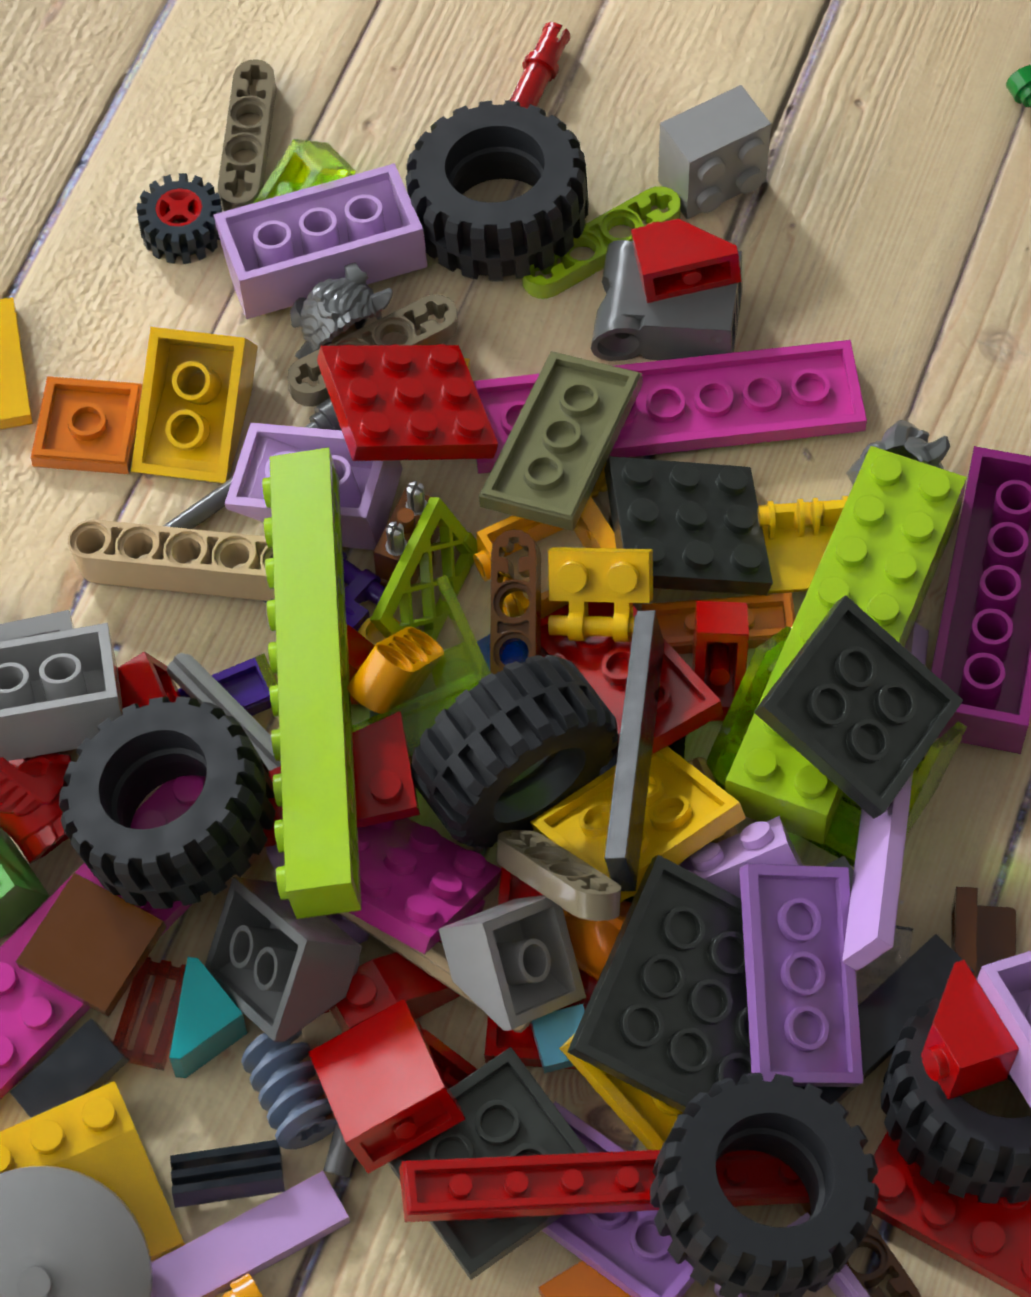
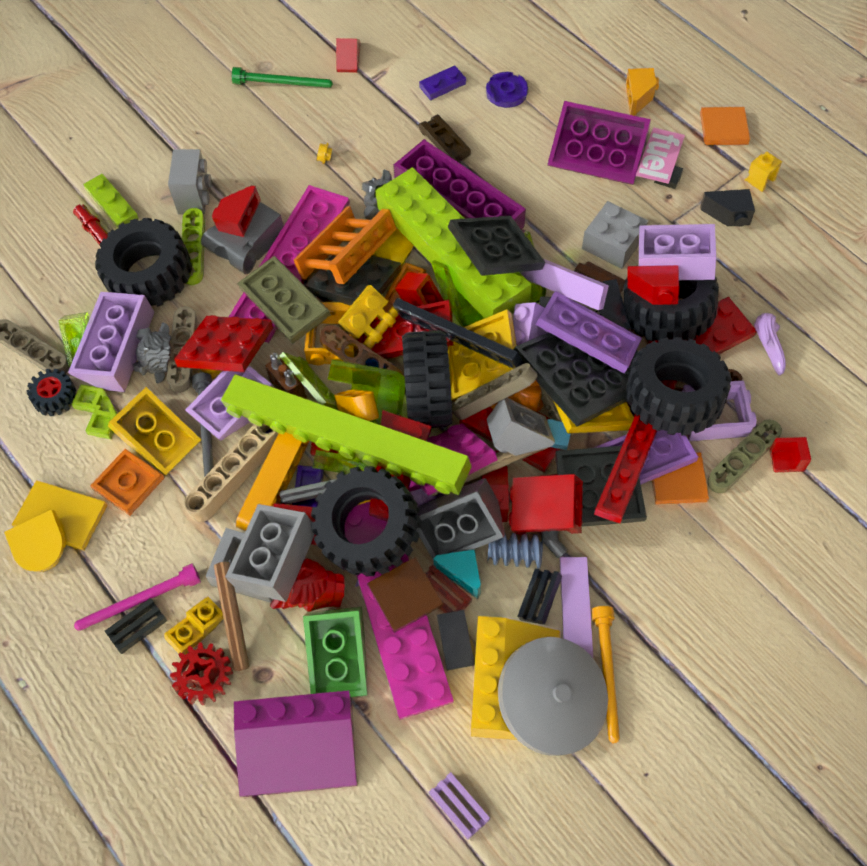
camera: 60 degrees left, 0 degrees up
none -> lime tile [72,384,117,440]
none -> lime plate [83,174,139,228]
none -> light orange beam [236,432,309,531]
none -> orange fence [293,206,397,284]
none -> yellow plate [316,142,332,164]

